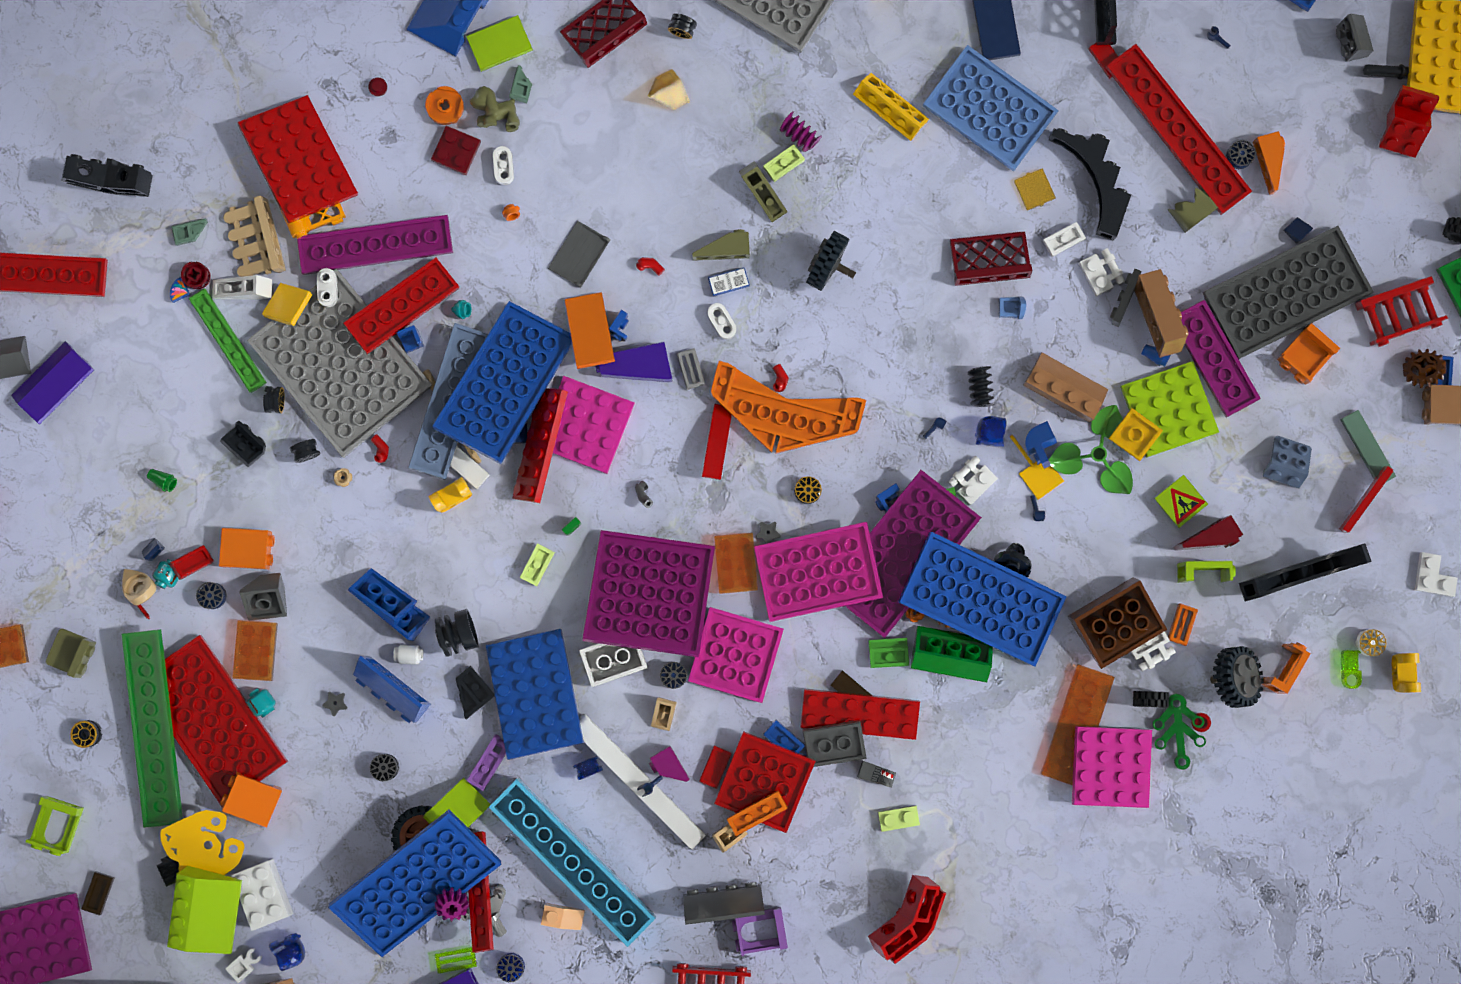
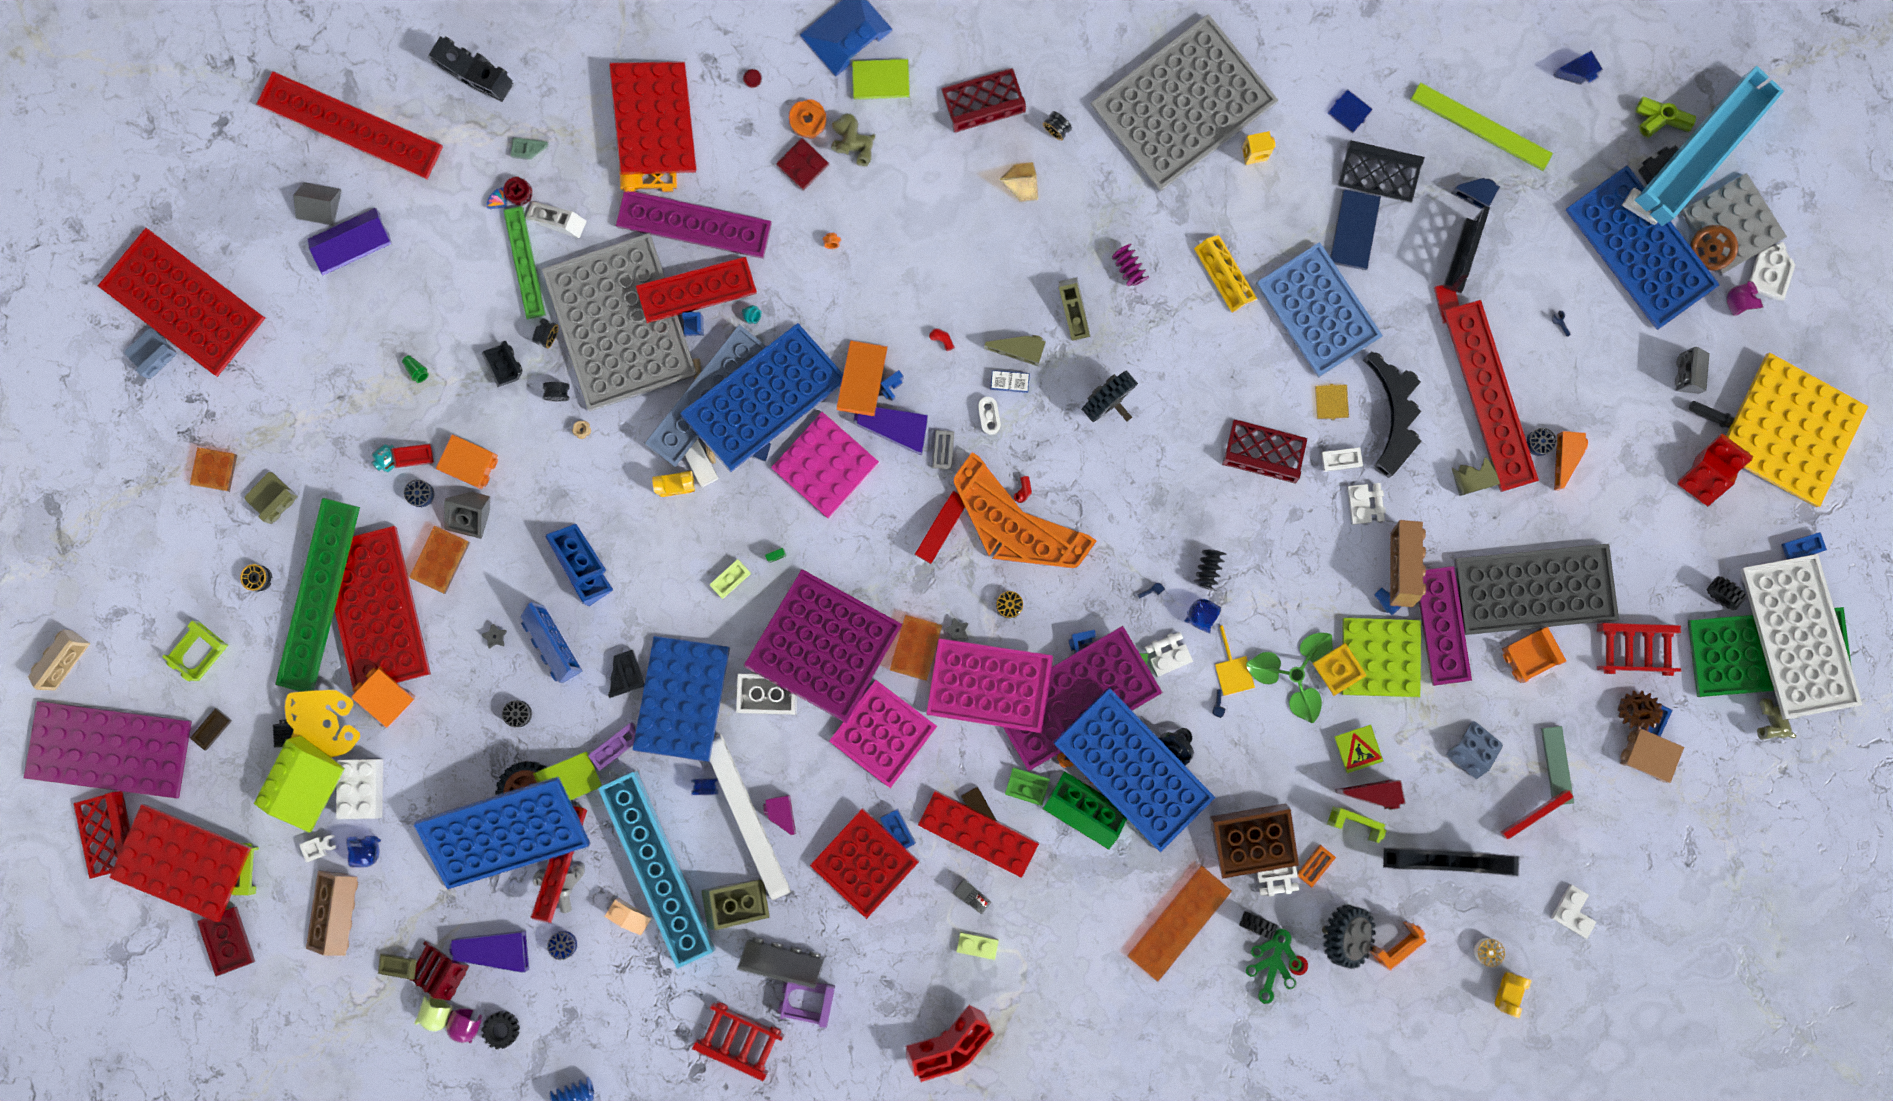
camera: 25 degrees right, 0 degrees up
tan piece [122,569,156,619] -> none
dark blue slope [142,539,165,561] -> none
tan fence [223,196,286,277] -> none
teal head [246,688,276,718] -> none
yellow tile [262,283,312,326] -> none
white plate [317,268,338,307] -> none
red arm [371,434,389,463] -> none
white brick [394,645,423,664] -> none
black wheel [435,609,479,657] -> none
magenta gear [435,887,469,922] -> none
clear neon green tile [435,947,477,974] -> none
white plate [493,146,514,185] -> none
sand green tile [509,65,532,104] -> none
red plate [512,388,568,504] -> none
dark grey piece [548,221,610,288] -> none
dark grey arm [635,481,653,508] -> none
dark blue hand [637,775,663,797] -> none
tan slope [651,697,677,731] -> none
wheel [660,662,687,689] -> none
red tile [699,745,732,789] -> none
tan slope [712,823,748,853] -> none
orange plate [727,790,788,836] -> none
yellowish green plate [763,144,805,182] -> none
dark grey tile [803,720,867,767] -> none
medium blue tile [999,296,1027,319] -> none
medium nougat slope [1023,352,1108,423] -> none
blue brick [1025,421,1057,469] -> none
dark pink plate [1072,726,1152,808] -> none
dark grey plate [1110,268,1142,327] -> none
dark blue slope [1283,217,1313,244] -> none
clear neon green piece [1341,650,1362,689] -> none
none -> olive slope [701,879,770,930]

